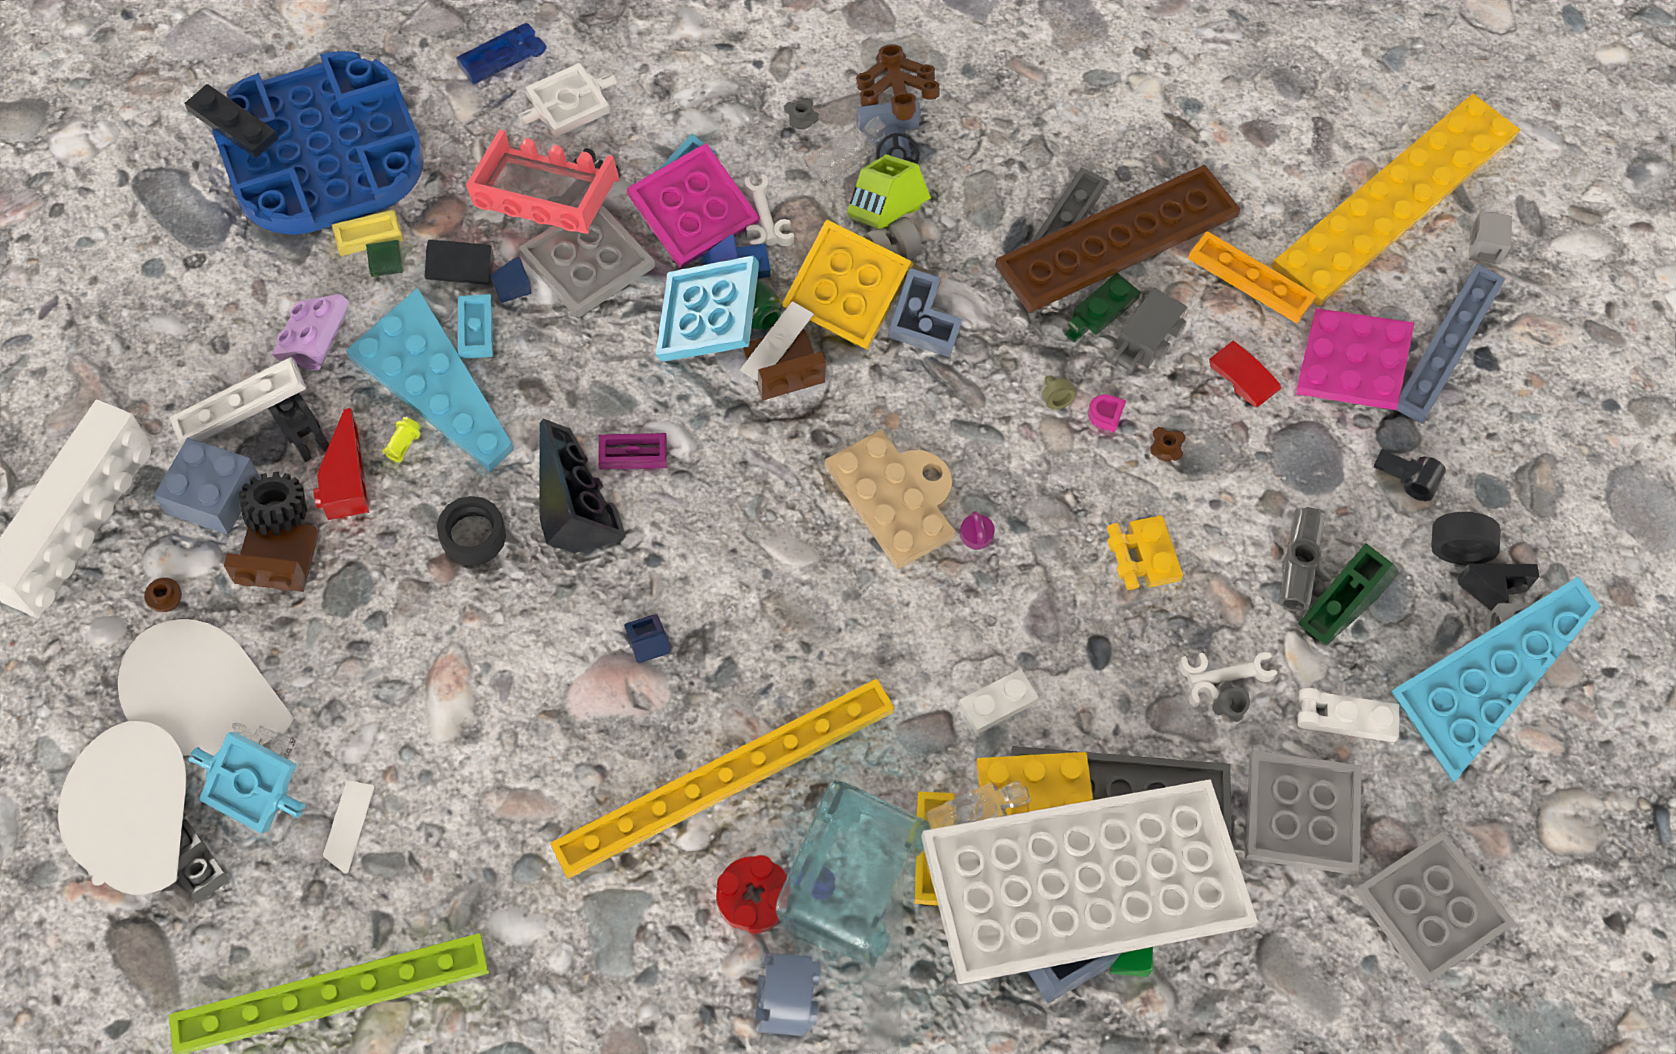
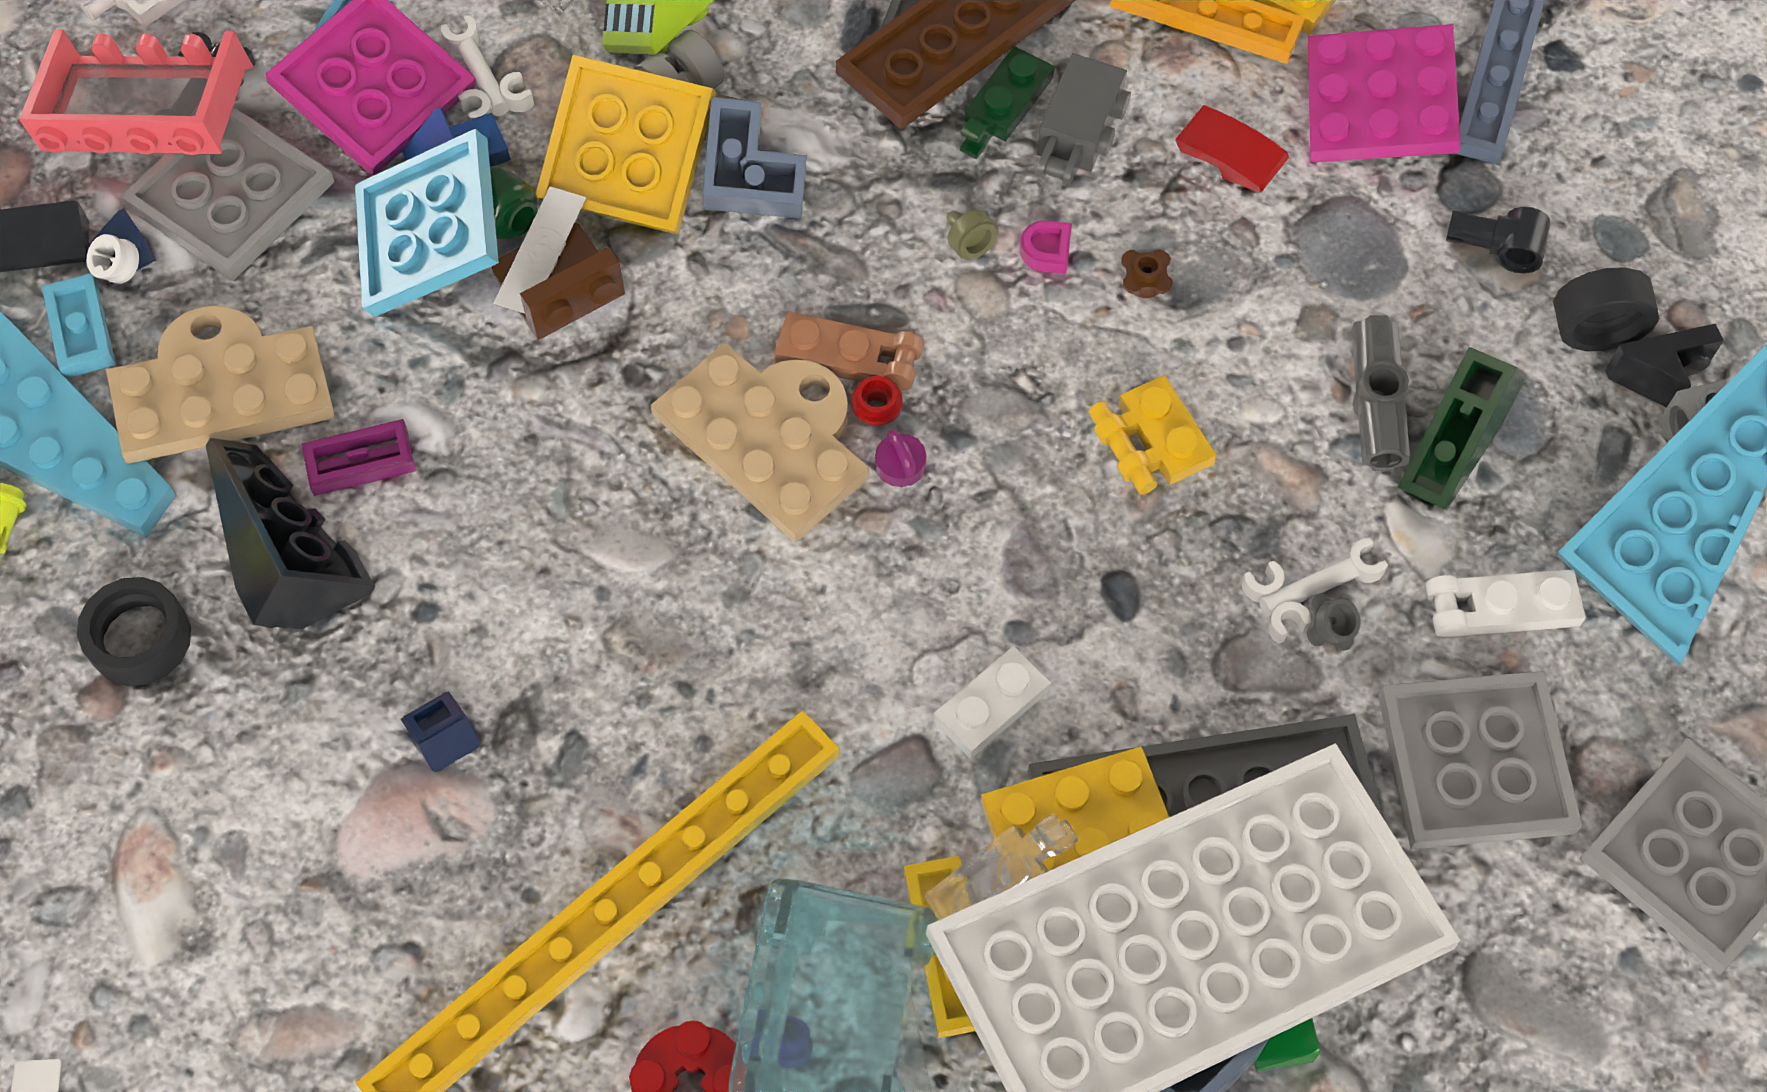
camera: 10 degrees left, 0 degrees up
none -> white bush [86,234,139,284]
none -> tan plate [106,306,335,464]
none -> nougat plate [774,311,924,391]
none -> red plate [851,376,903,426]

